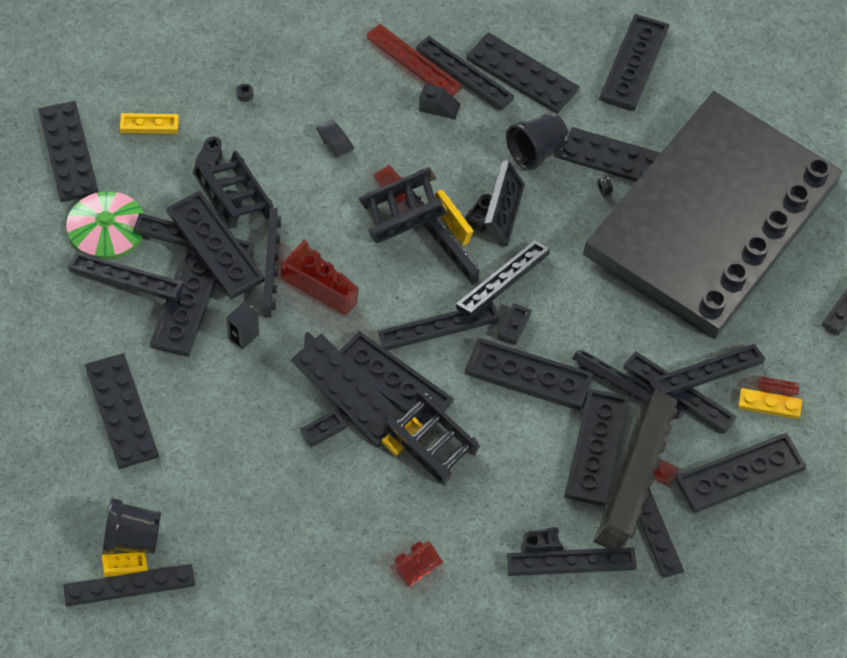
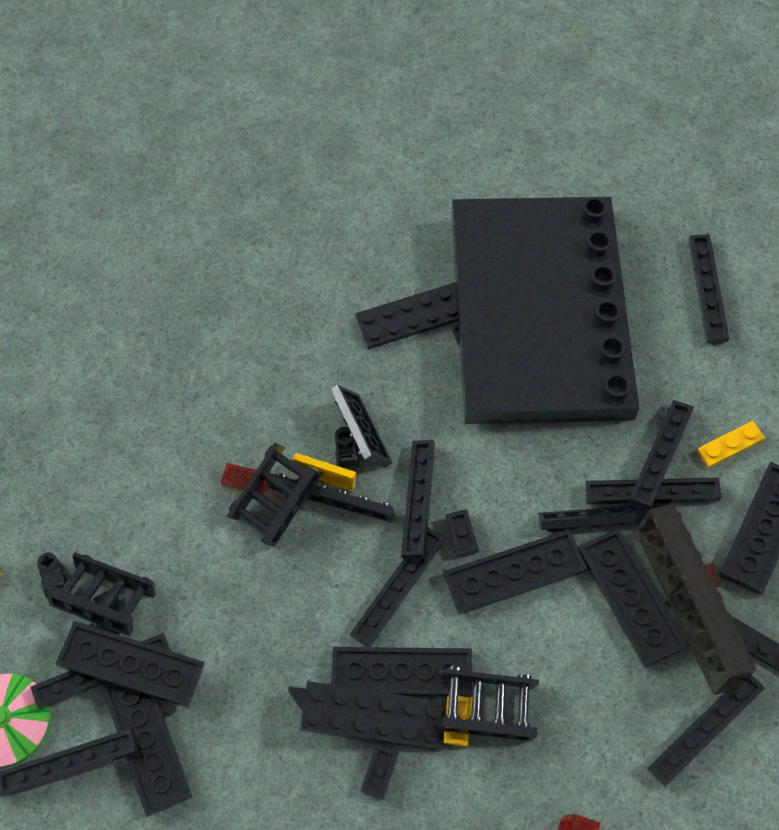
camera: 30 degrees left, 5 degrees up
black brick [226,302,259,349] -> none
black bush [236,83,254,102] -> none
black plate [263,208,282,318] -> none
clear red wedge [280,240,359,316] -> none
black slope [316,120,354,158] -> none
clear red plate [367,24,462,96] -> none
black plate [416,35,514,111] -> none
black slope [419,83,460,120] -> none
black plate [466,32,580,114] -> none
black piece [506,112,569,171] -> none
black piece [521,527,564,552] -> none
black bush [597,176,613,195] -> none
black plate [599,14,670,111] -> none
clear red plate [757,376,800,397] -> none

